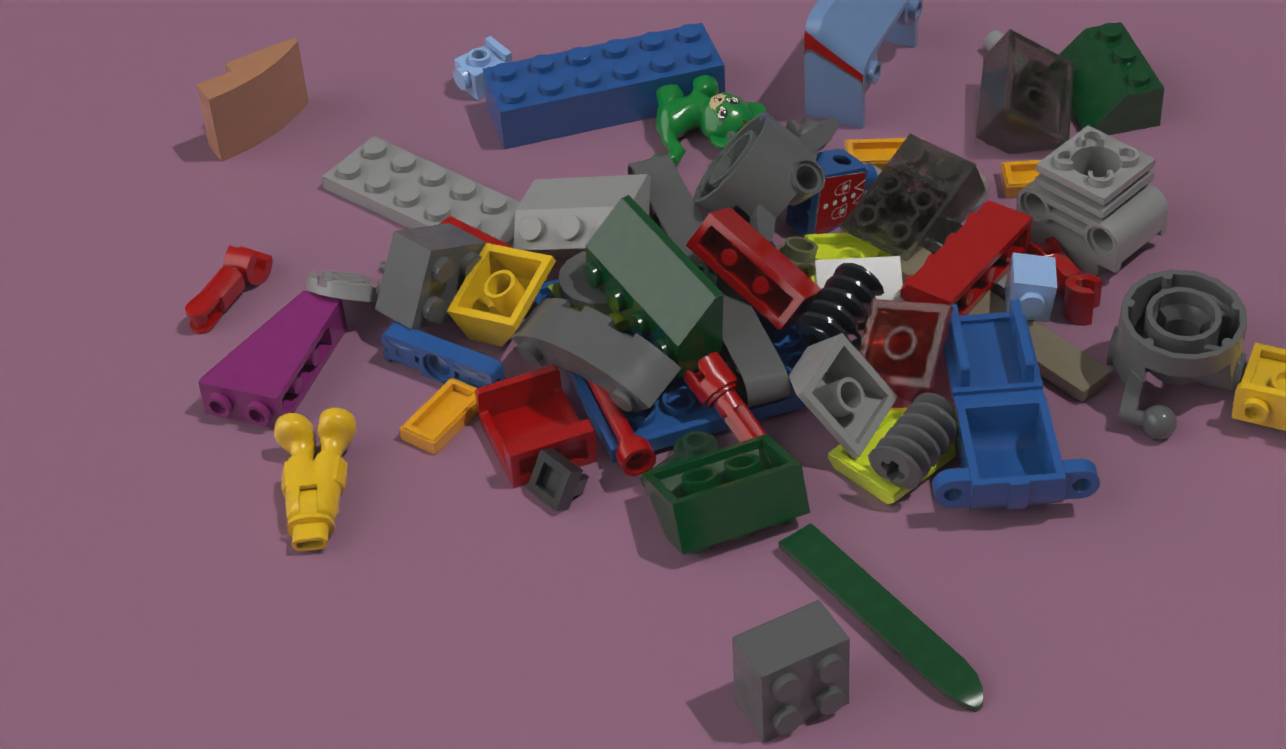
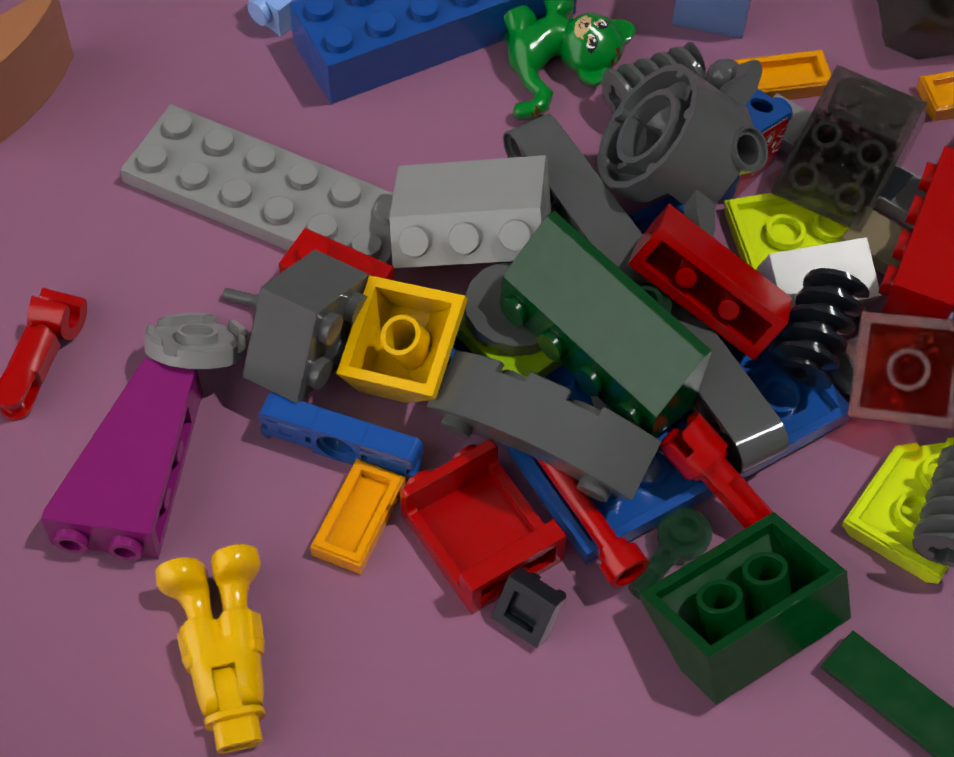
camera: 15 degrees left, 15 degrees up
olive plate [776,236,818,272] -> none
light grey slope [788,333,898,459] -> none

